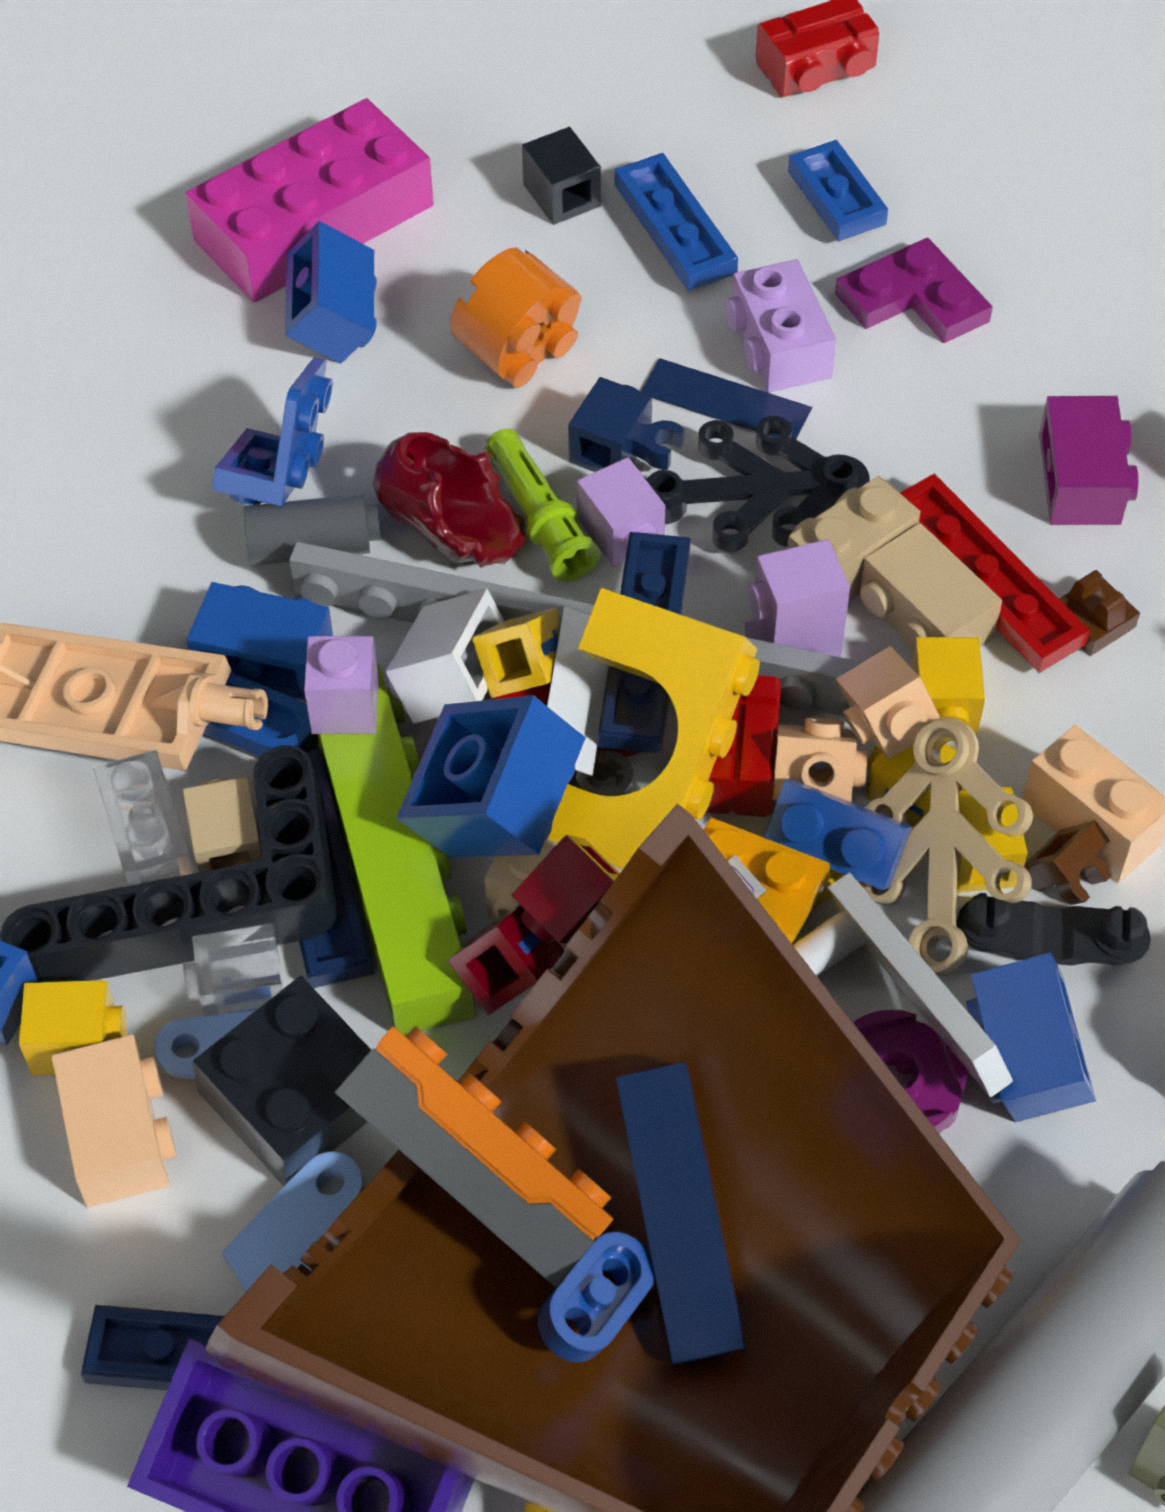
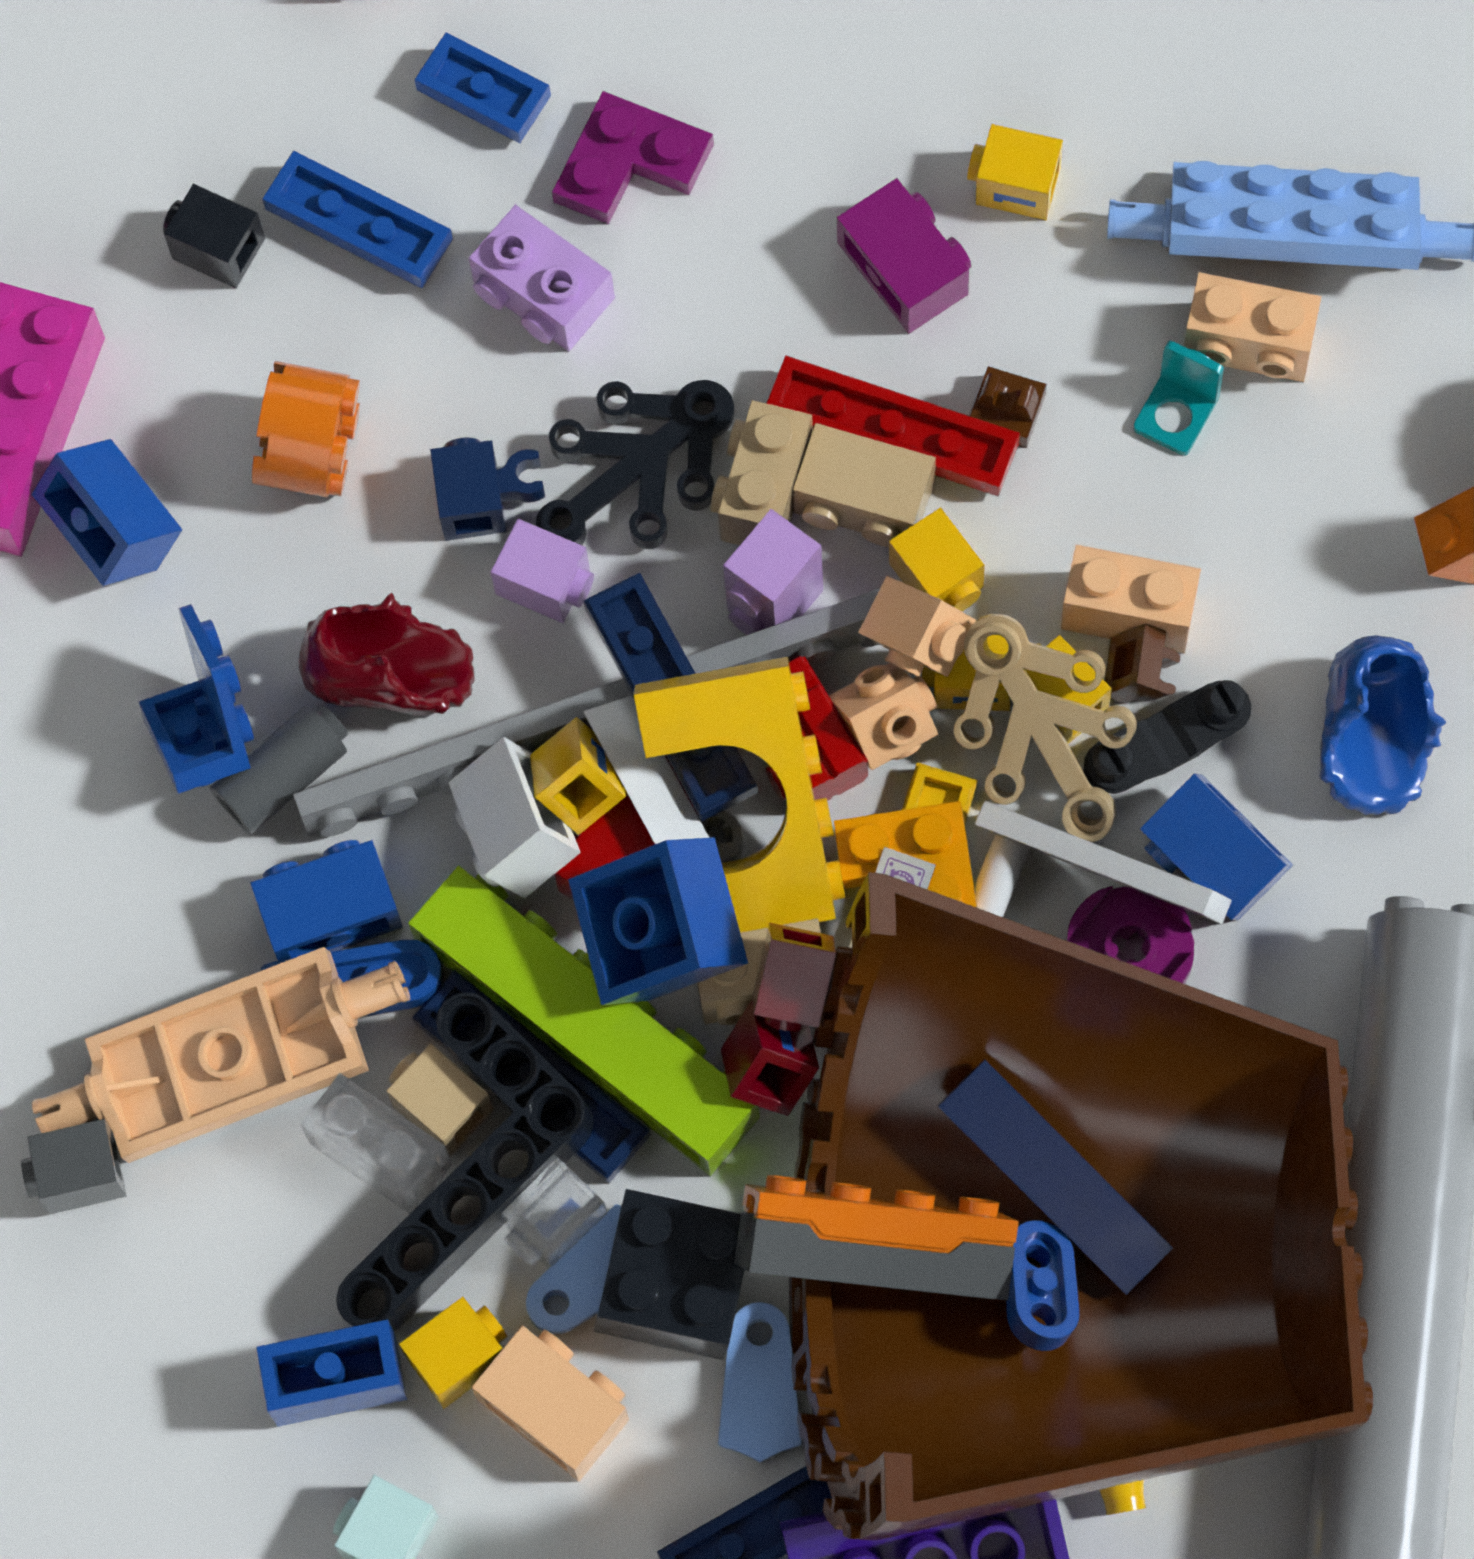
camera: 30 degrees left, 15 degrees up
lavender brick [304,636,379,734] -> none
lime pin [484,429,601,582] -> none
dark blue sticker [641,358,813,439] -> none
blue plate [764,779,912,890] -> none

